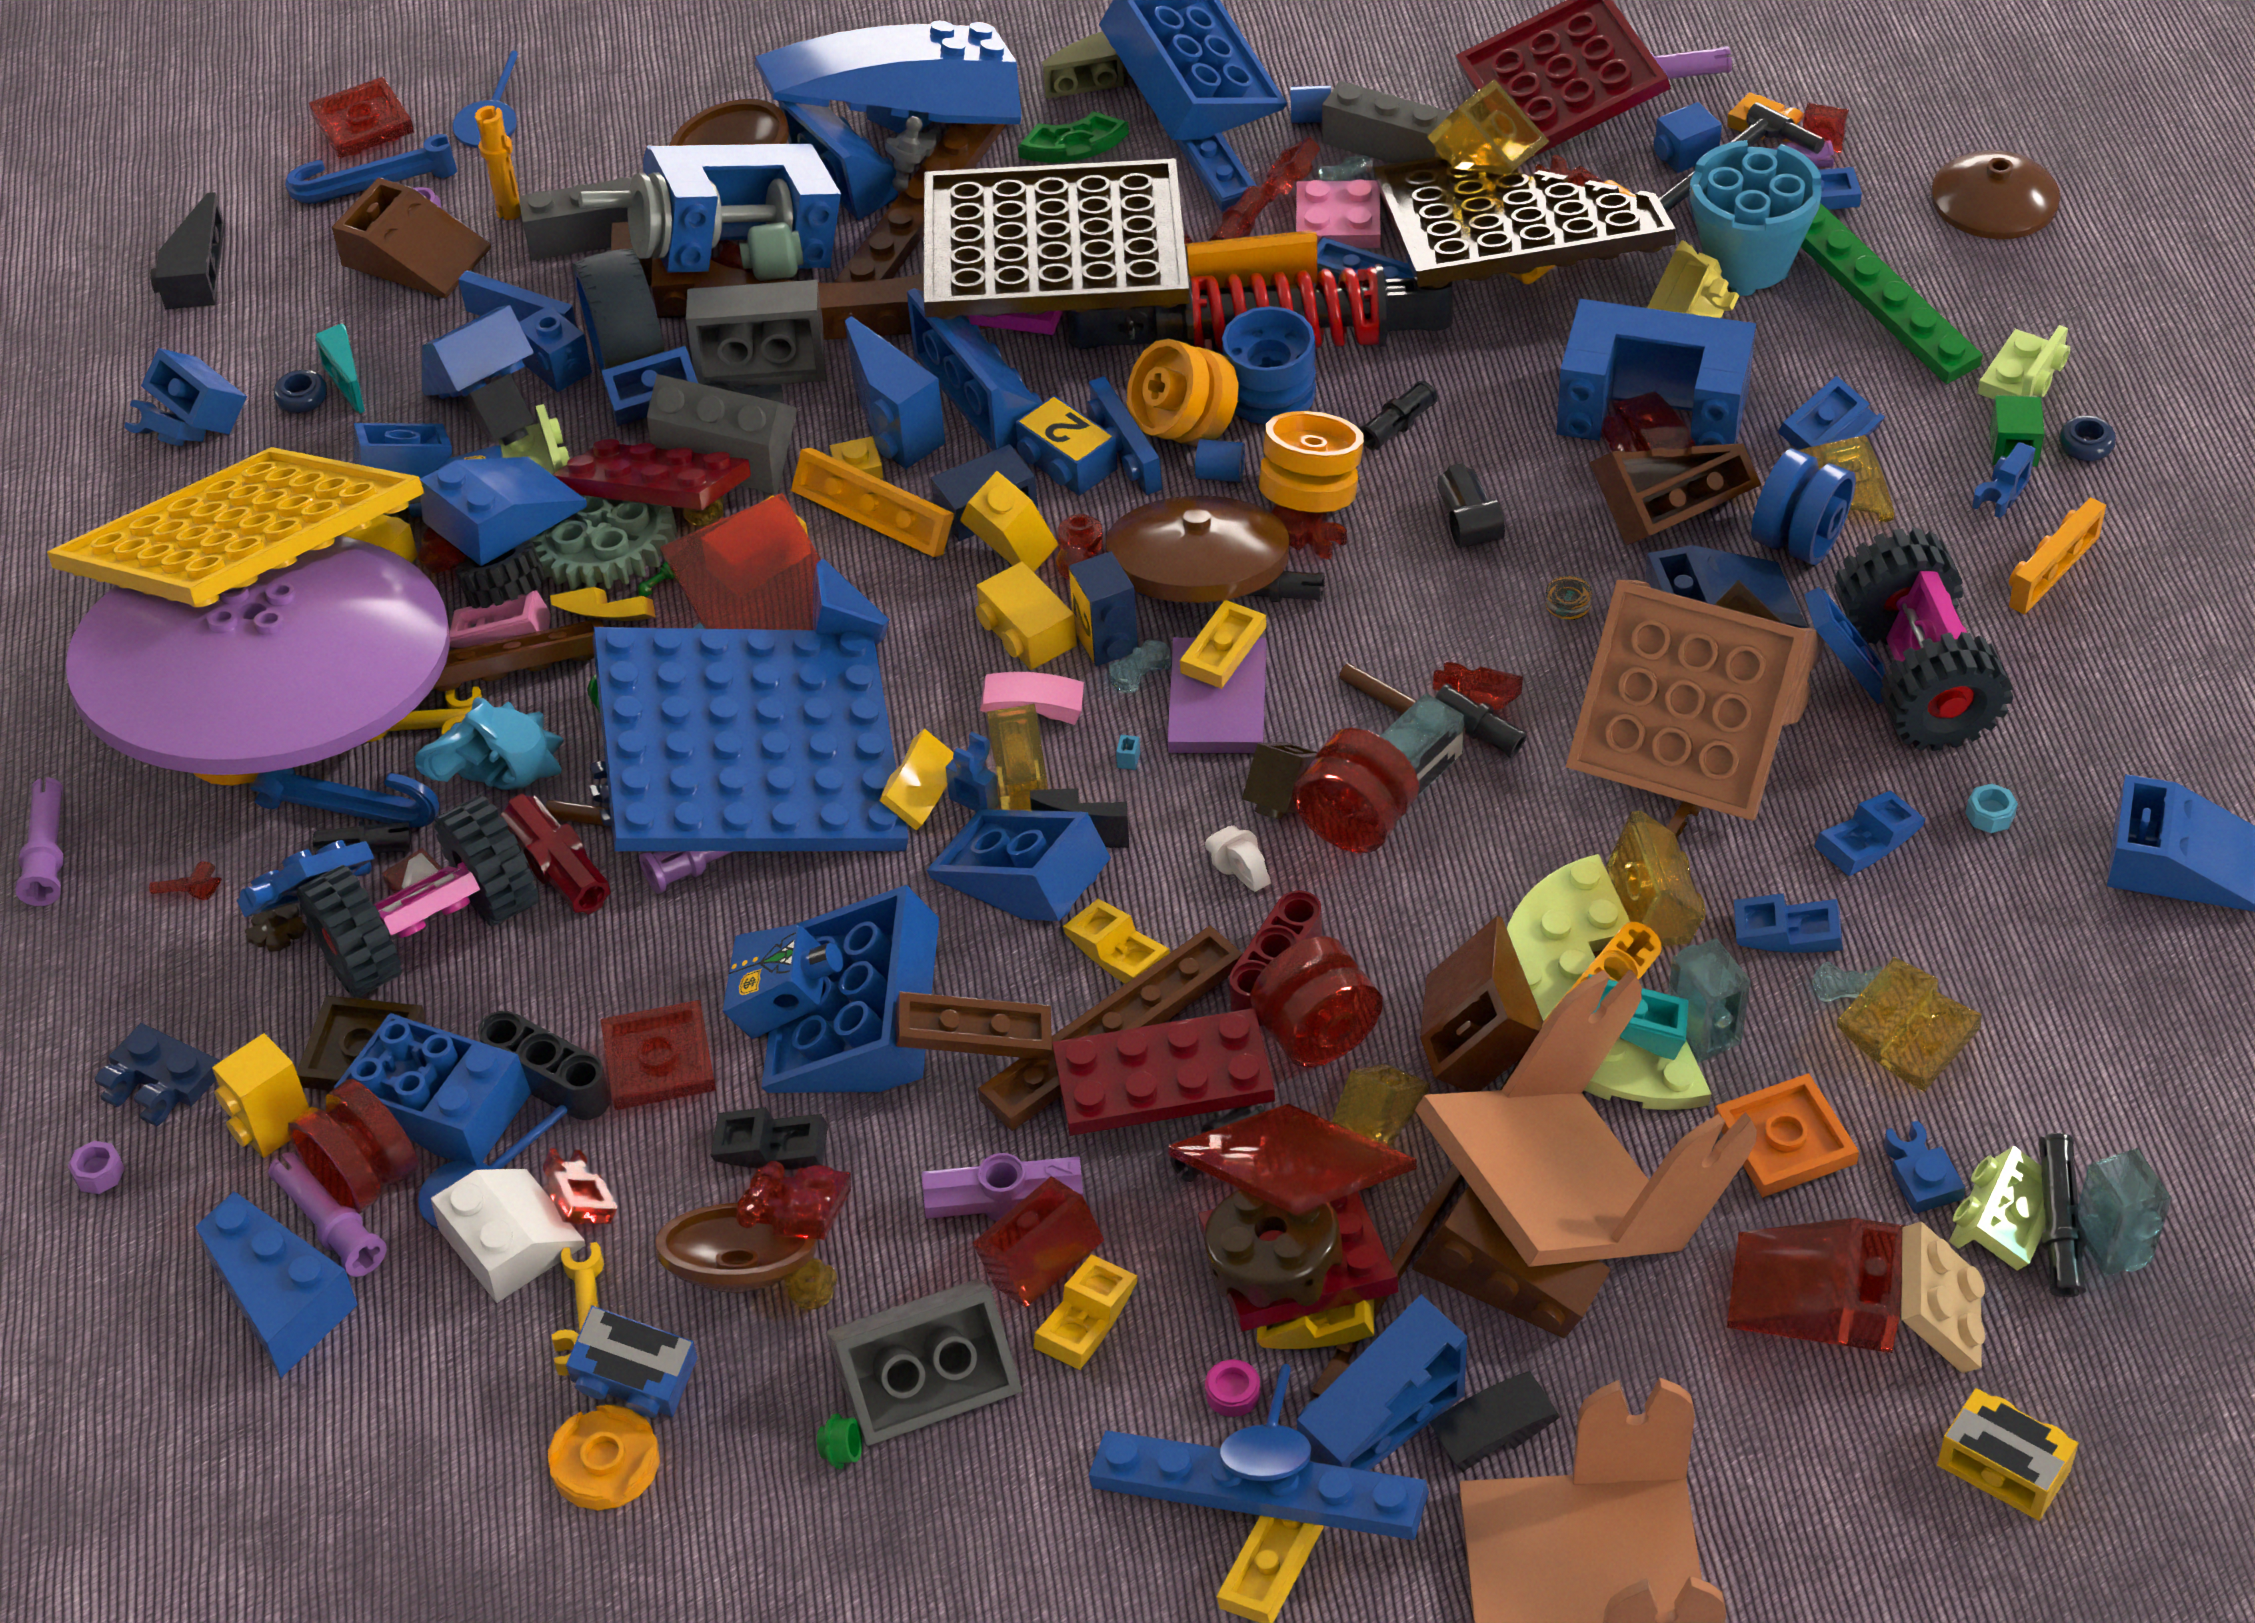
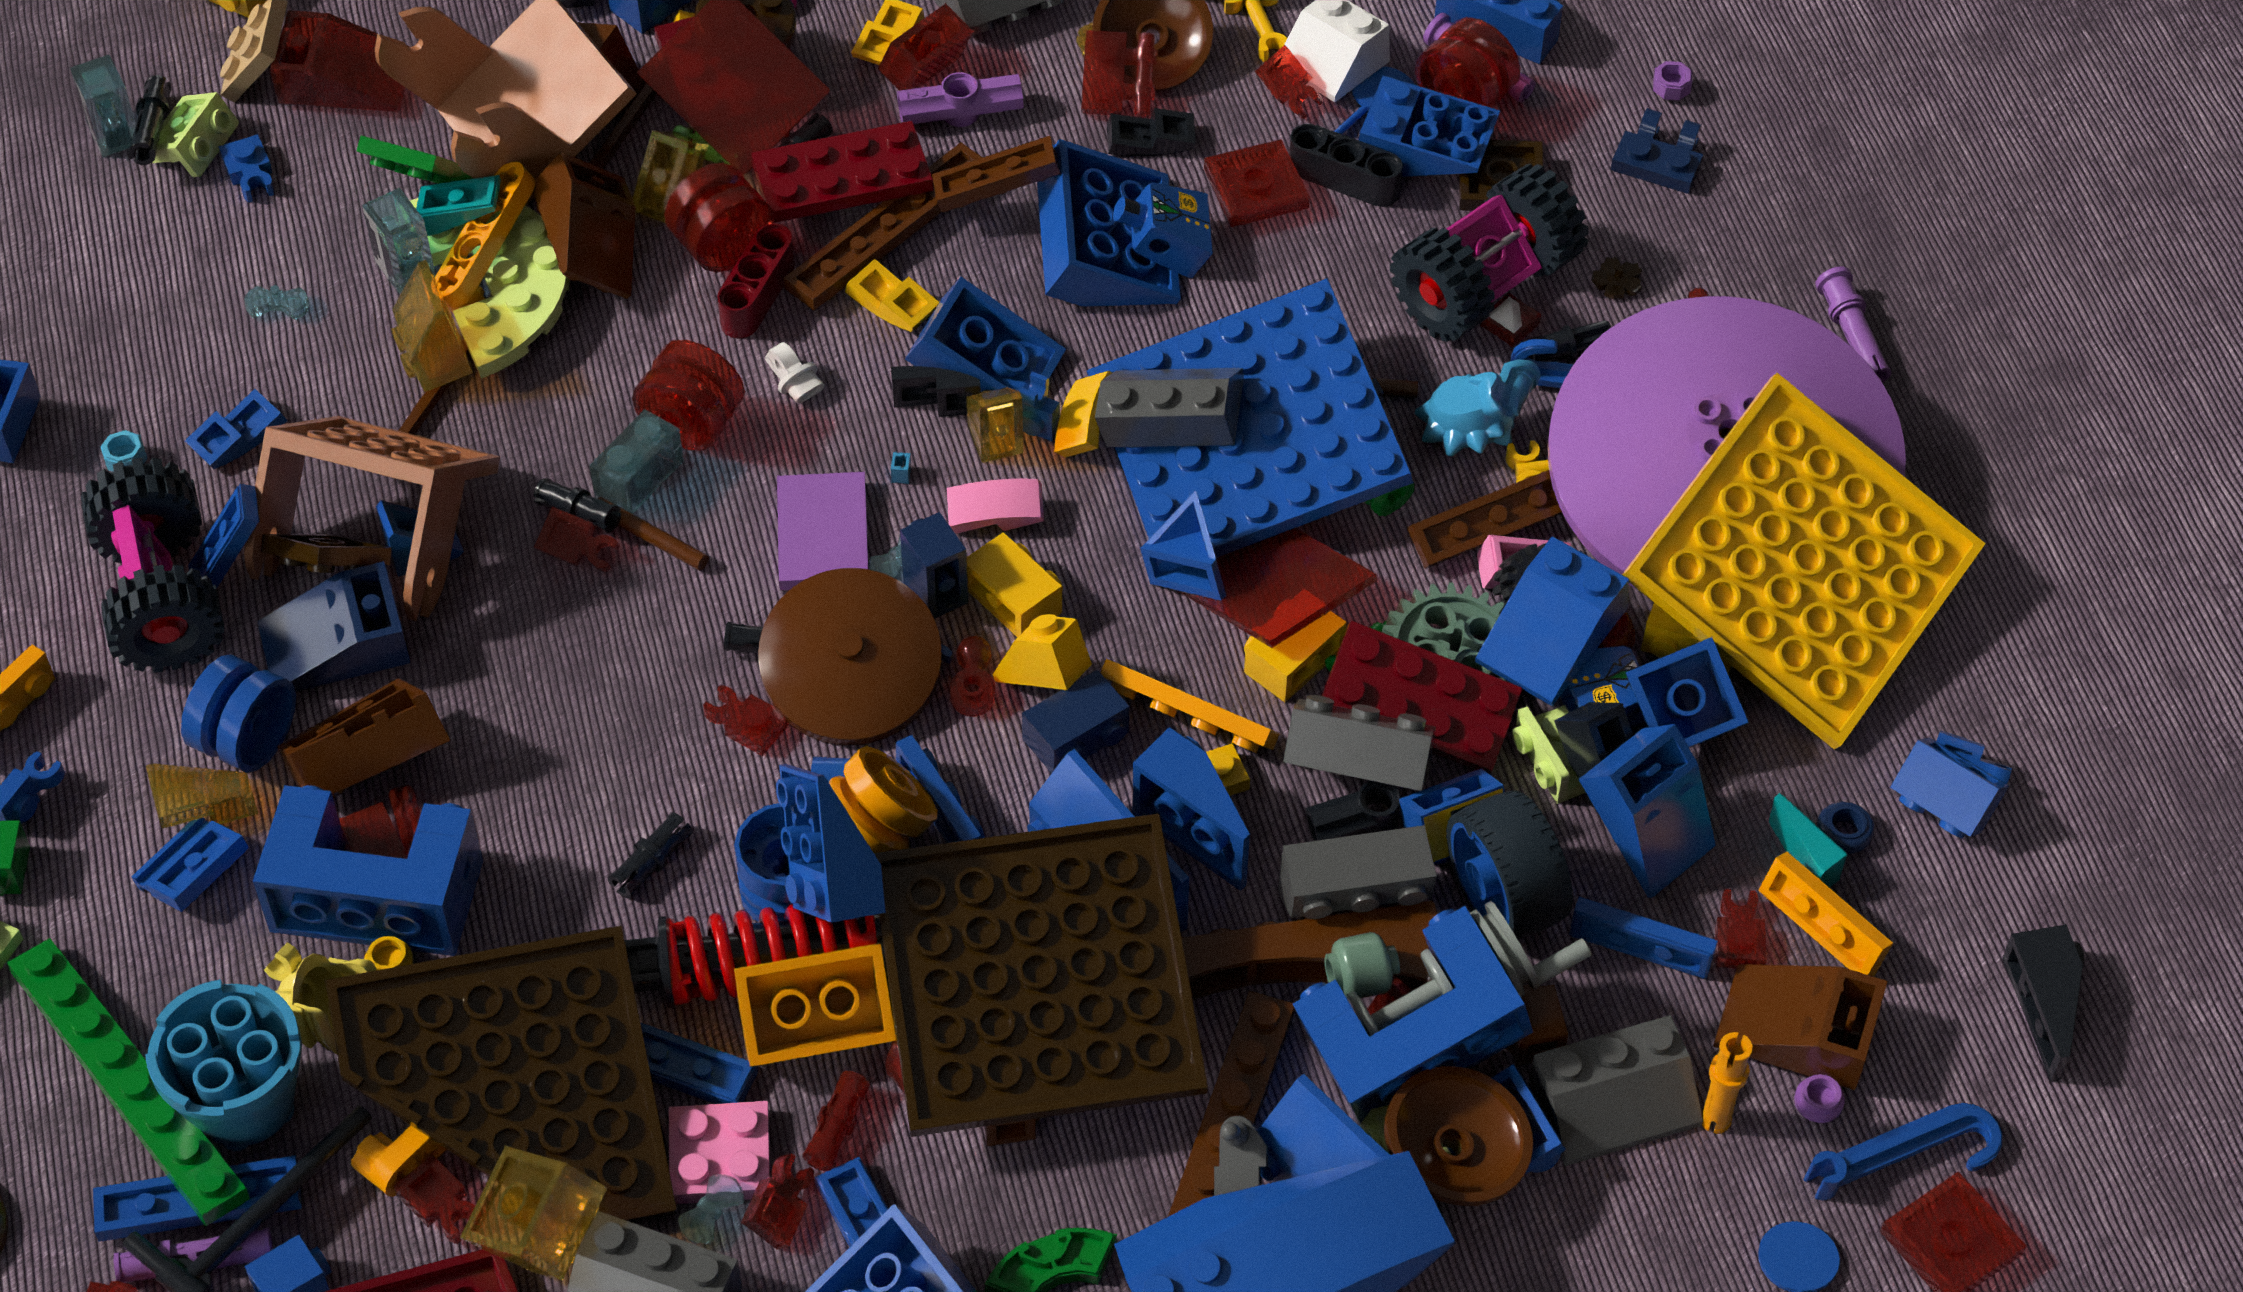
camera: 170 degrees right, 5 degrees up
yellow brick [212,1033,315,1158] -> none
blue plate [236,840,374,917] -> none
dark red piece [500,793,611,915] -> none
blue head [519,305,592,393] -> none
yellow slope [550,587,656,621] -> none
brick [1016,395,1118,496] -> none
yellow plate [1180,600,1266,689] -> none
dark brown slope [1242,742,1329,819] -> none
light orange wheel [1259,411,1363,512] -> none
black piece [1437,463,1505,549] -> none
clear smoke tile [1545,576,1592,620] -> none
orange plate [1714,1073,1859,1198] -> none
blue slope [1734,893,1843,953] -> none
clear yellow slope [1837,957,1982,1092] -> none
none -> green plate [356,135,474,184]
none -> blue slope [776,764,885,923]
none -> dark grey slope [1095,368,1244,447]
none -> clear red plate [1715,889,1767,968]
none -> light orange plate [1758,851,1893,977]

